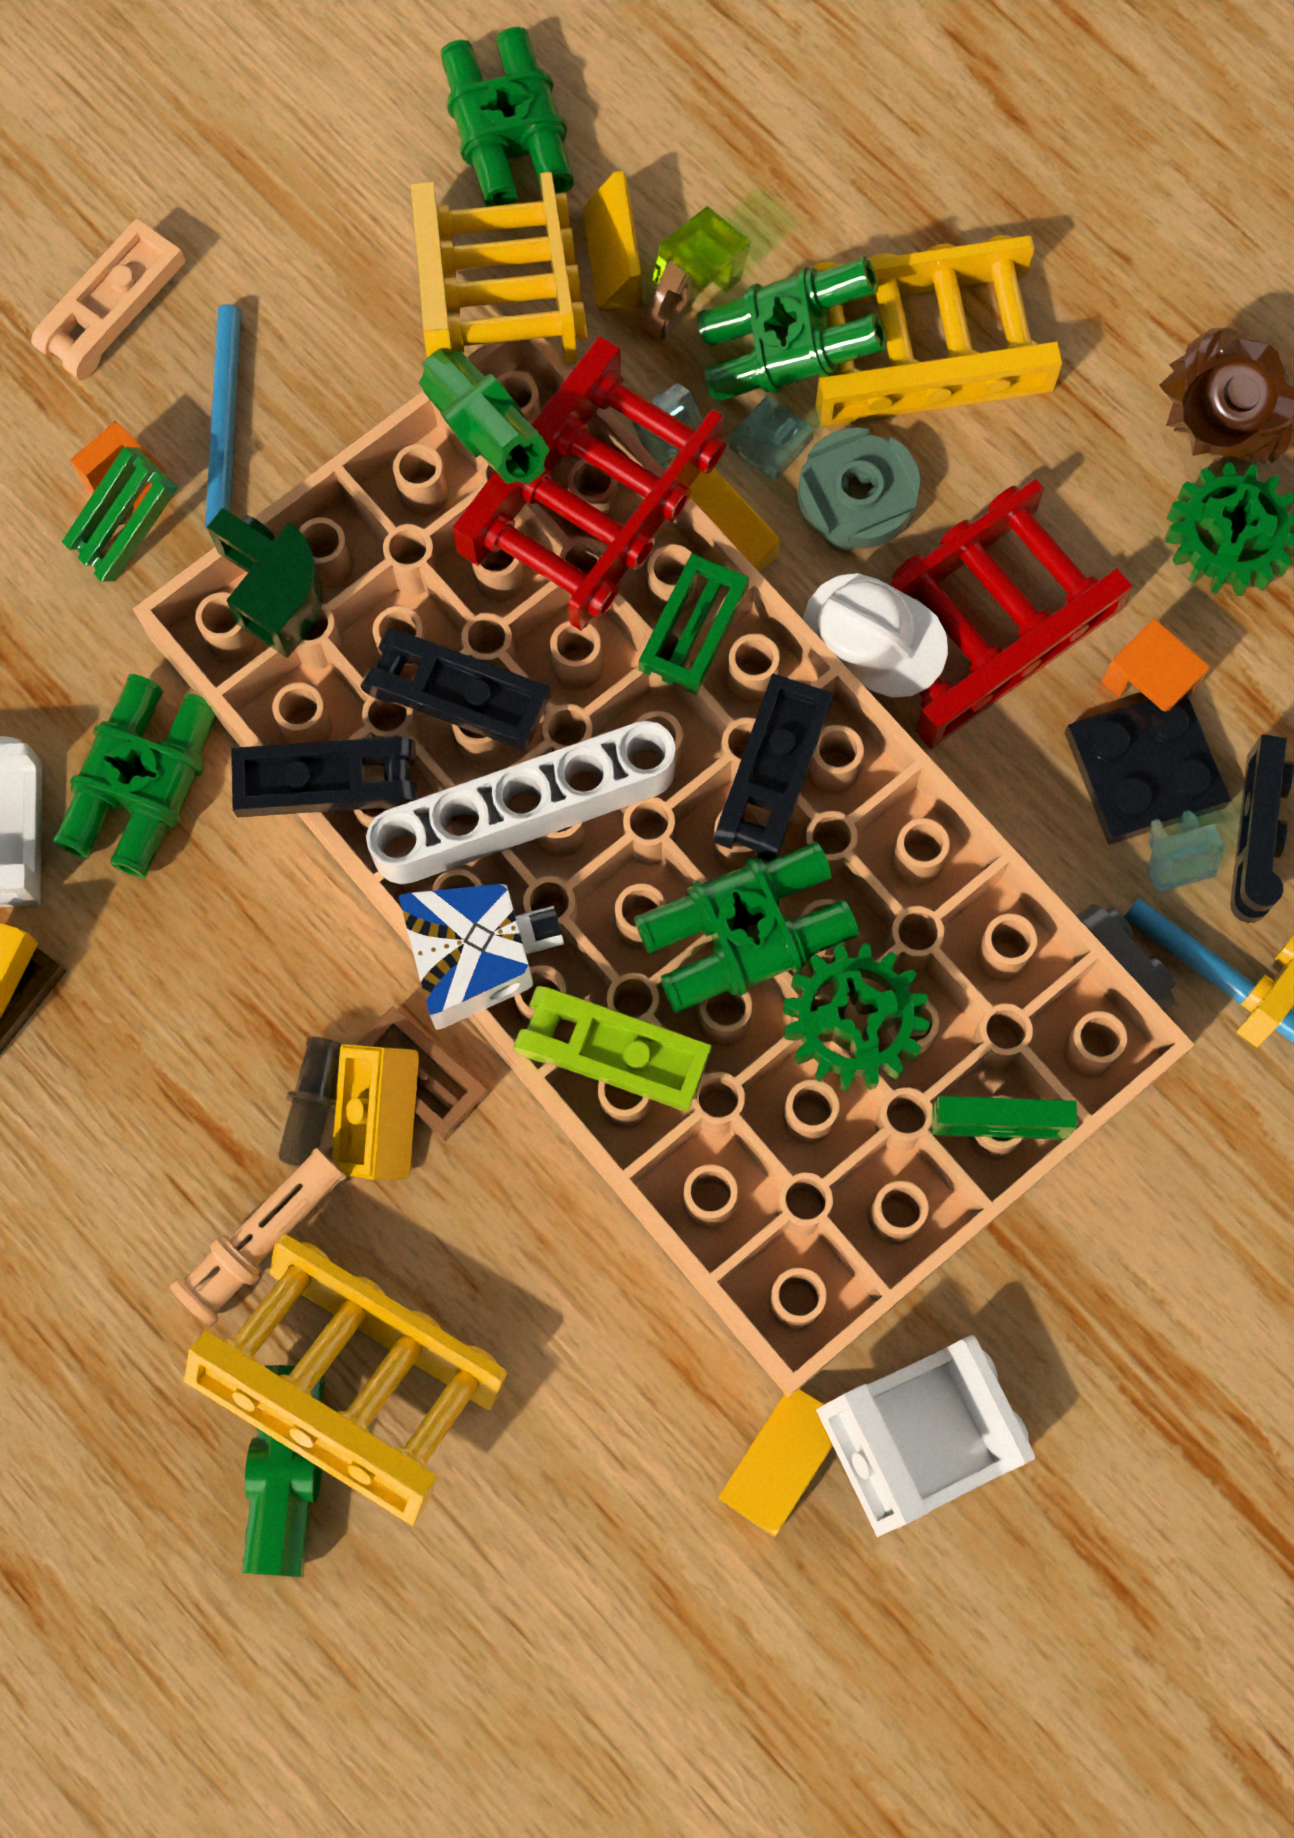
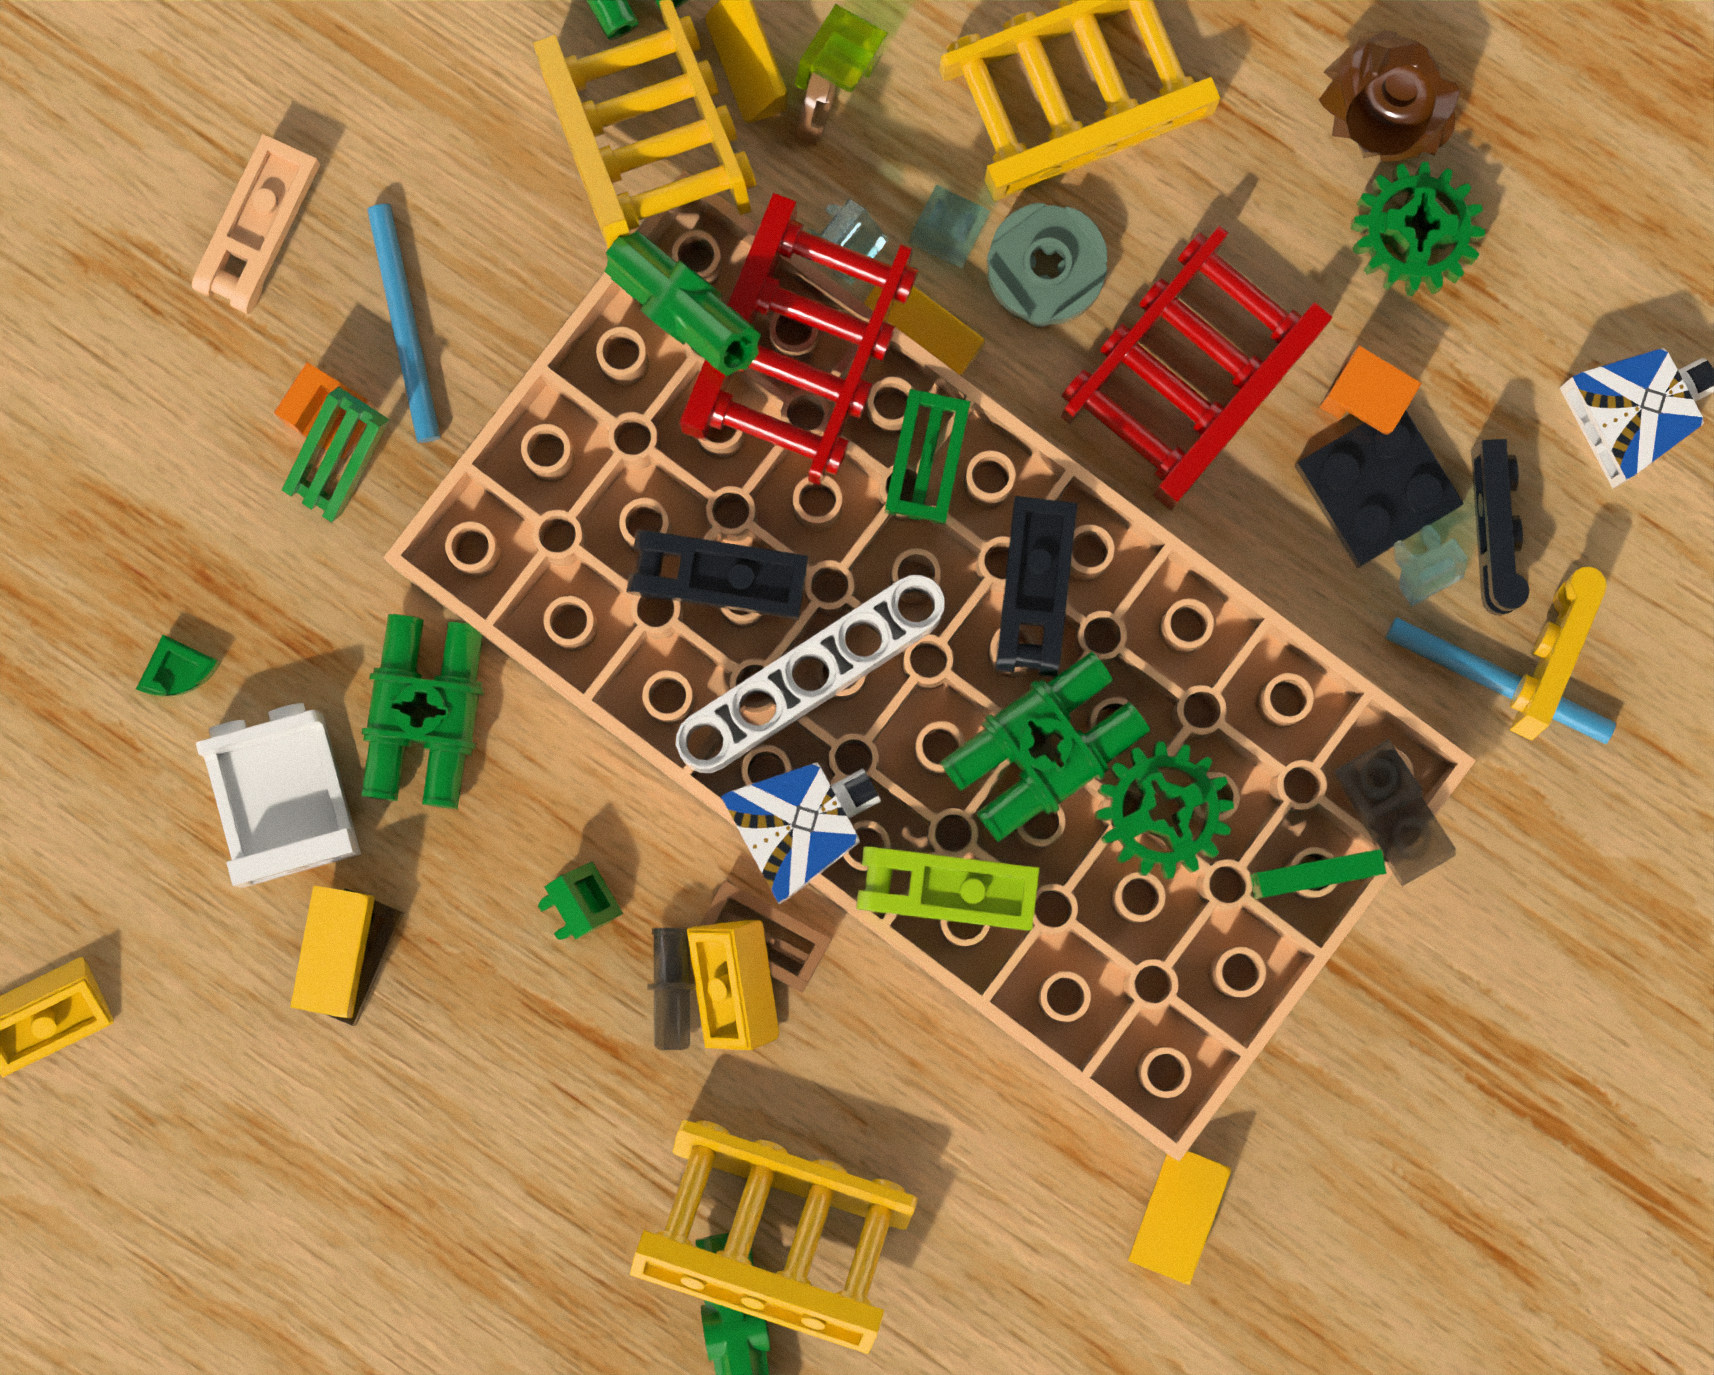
camera: 20 degrees left, 10 degrees up
light nougat pin [169,1147,347,1327] -> none
dark green brick [207,508,323,658] -> none
black plate [231,737,418,818] -> none
green pin [697,256,887,402] -> none
white piece [803,573,948,698] -> none
white panel [816,1335,1035,1537] -> none
dark grey plate [1076,904,1175,1011] -> none
none -> green tile [538,861,624,940]
none -> clear smoke slope [1335,739,1456,887]

